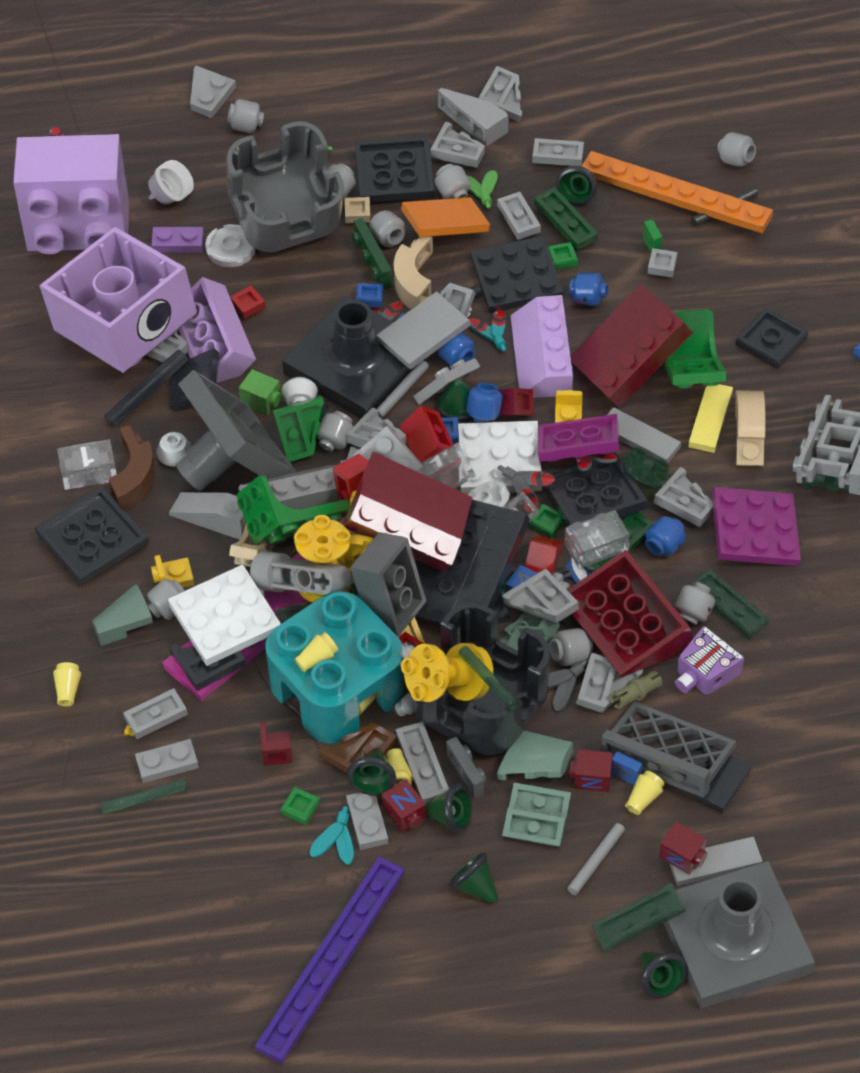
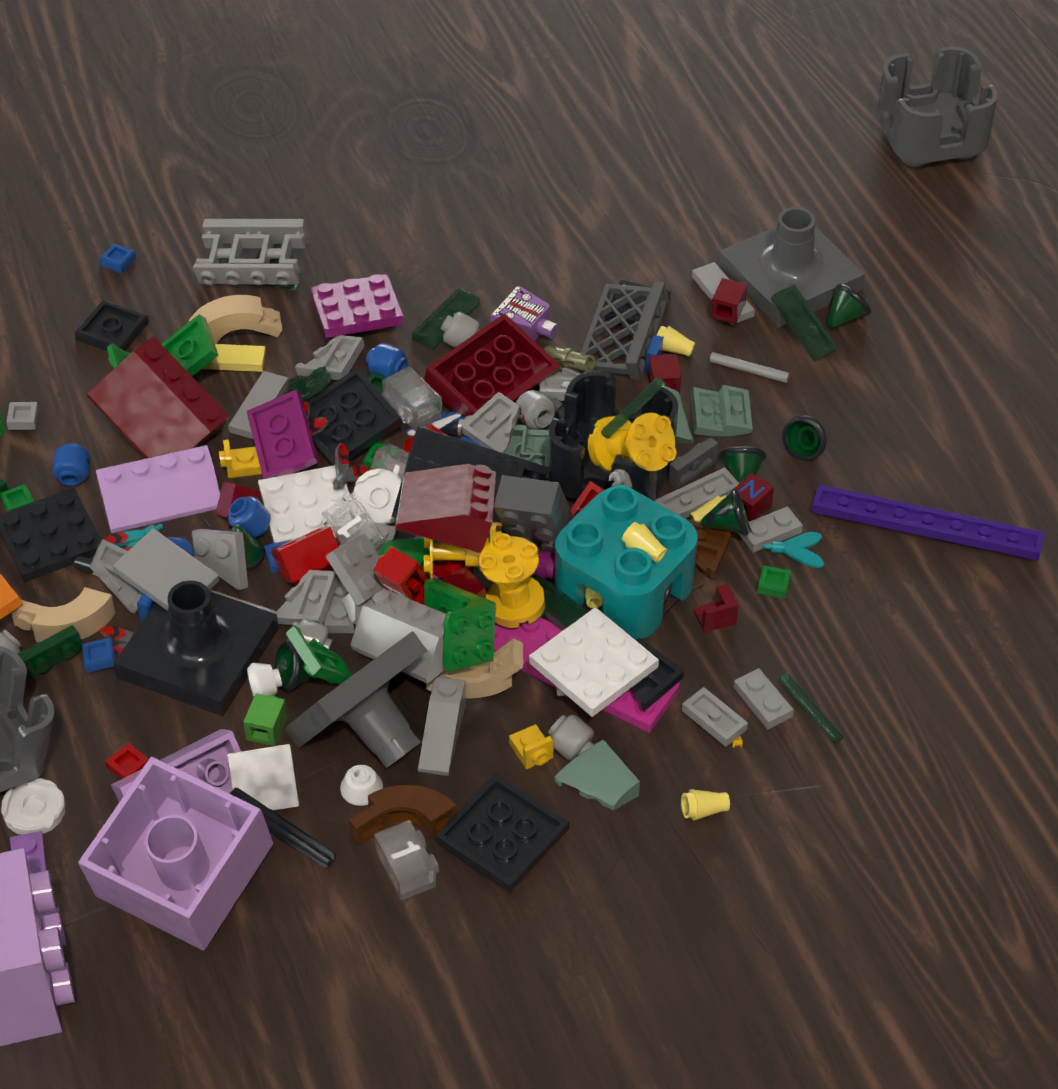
camera: 105 degrees left, 5 degrees down
light grey beam [250,551,351,594] -> none

